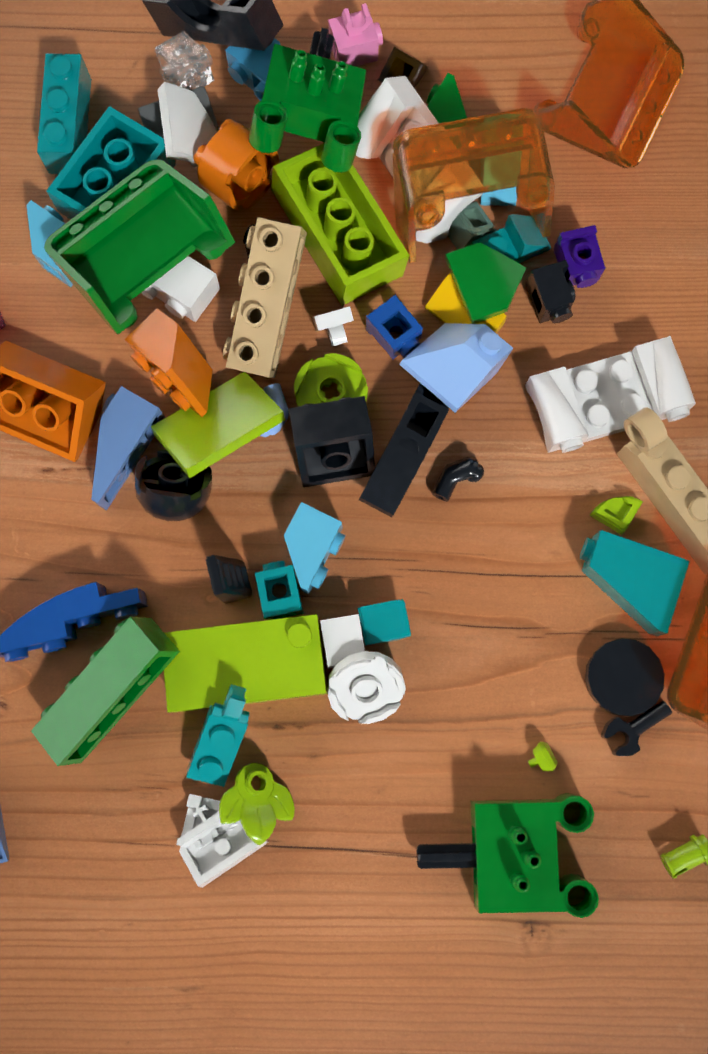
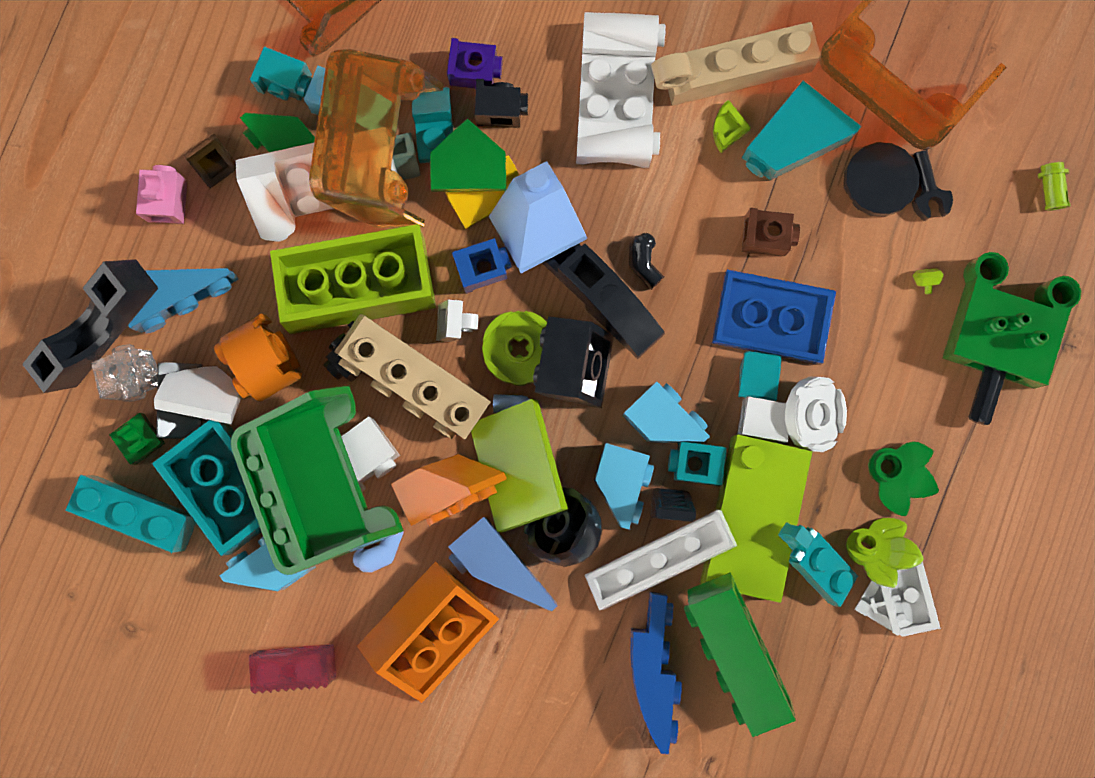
camera: 70 degrees left, 5 degrees up
green piece [249,28,366,173] -> none
none -> green tile [109,413,165,465]
none -> teal brick [250,46,312,101]
none -> light blue arm [353,532,404,572]
none -> white tile [585,510,737,610]
none -> medium azure slope [594,443,654,529]
none -> blue tile [712,270,836,365]
none -> copper brick [742,208,800,256]
none -> green plate [868,442,939,516]

